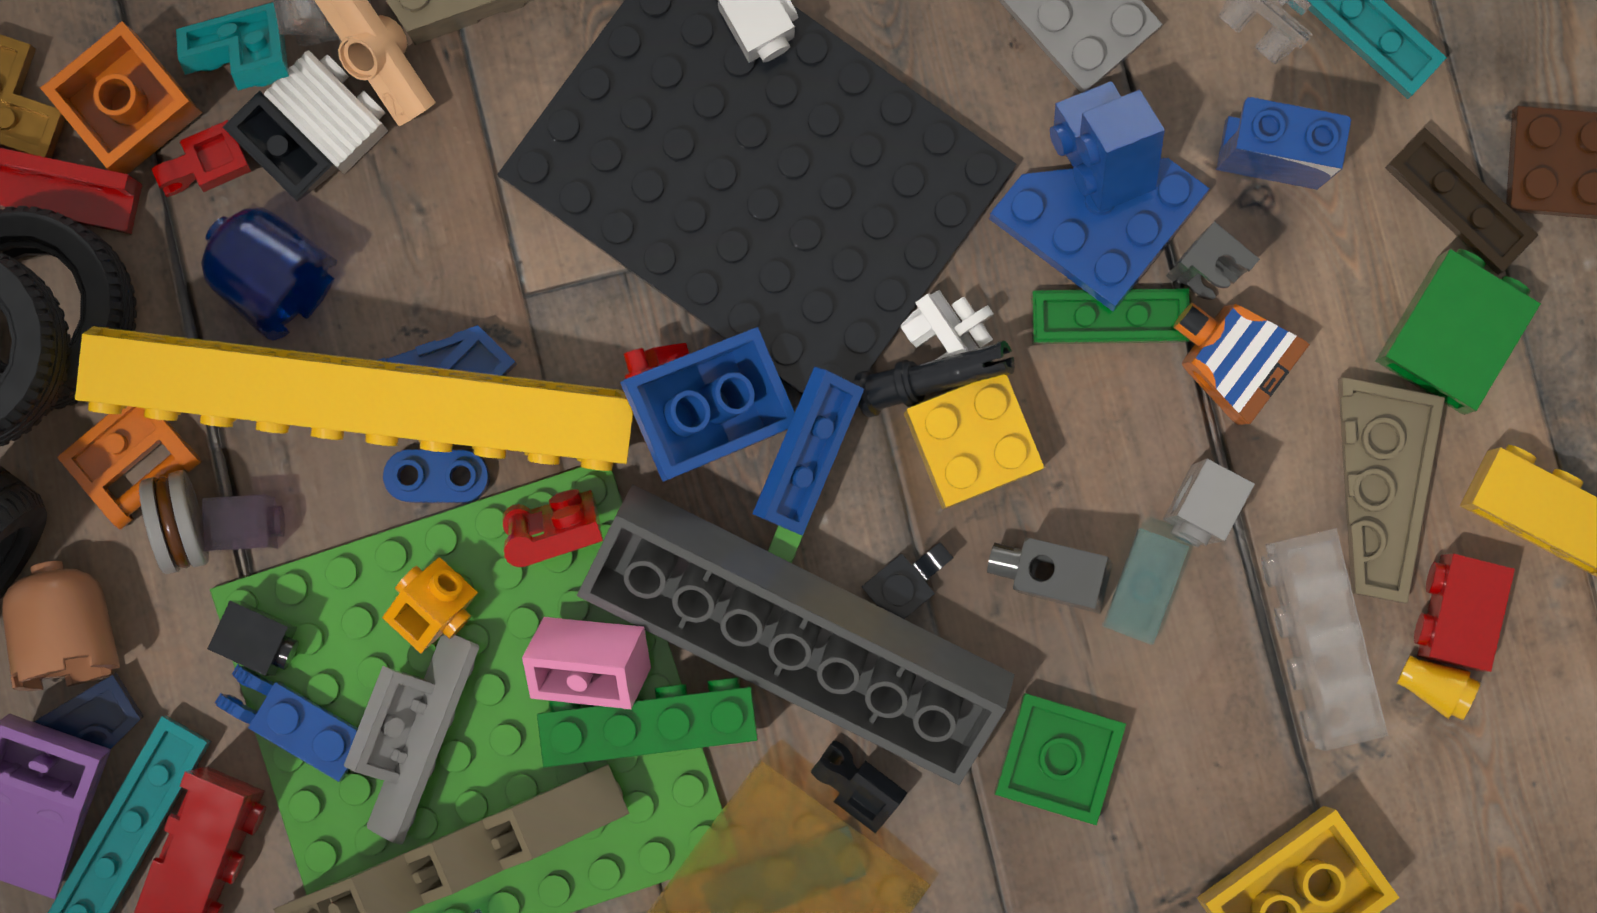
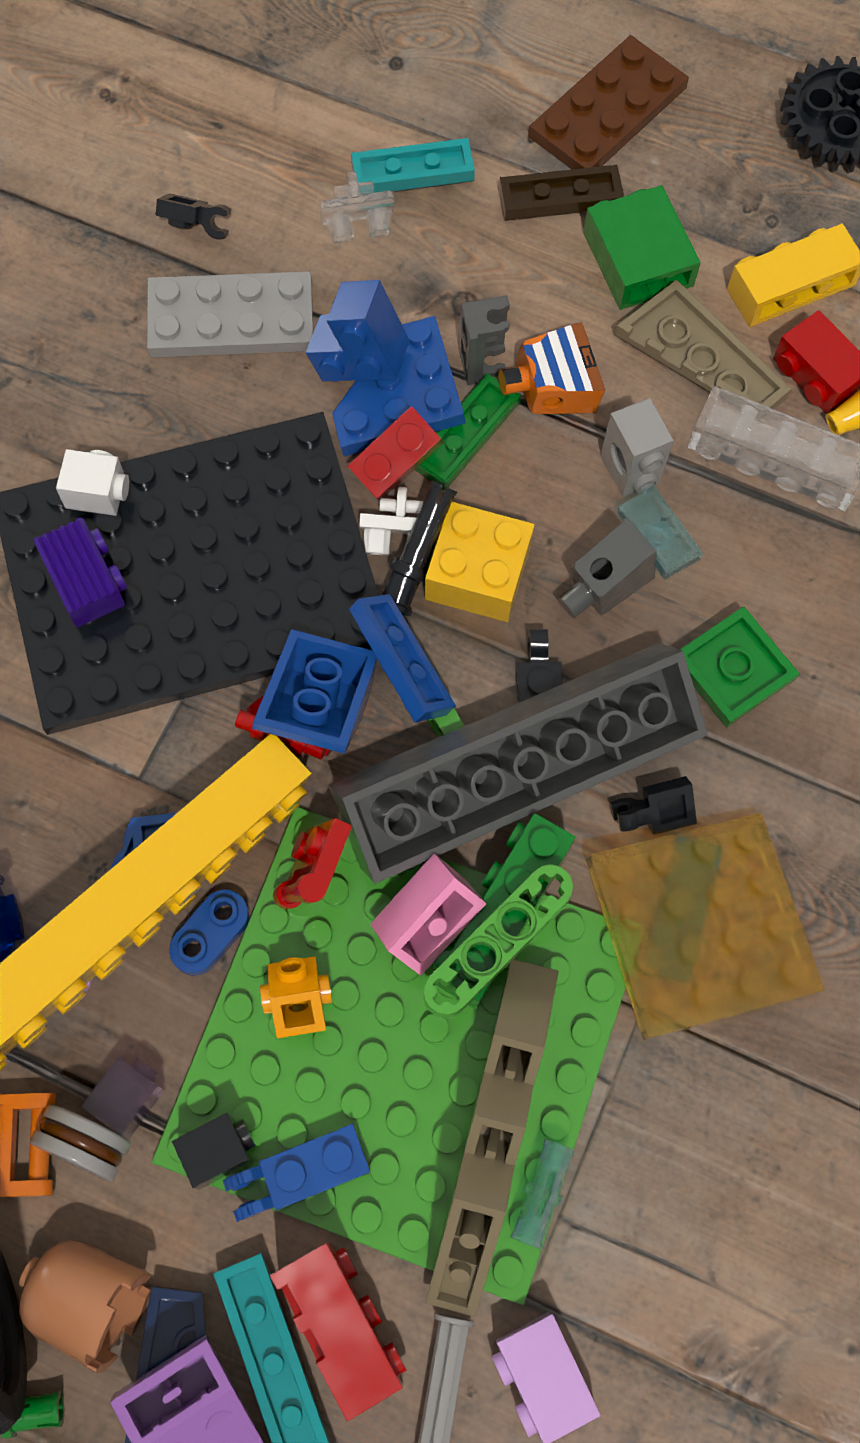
camera: 50 degrees left, 15 degrees down
light grey bracket [344,634,479,845] -> none
blue panel [1216,97,1351,190] -> none
none -> dark purple brick [33,518,127,628]
none -> red brick [347,406,443,500]
none -> bright green beam [423,864,573,1018]

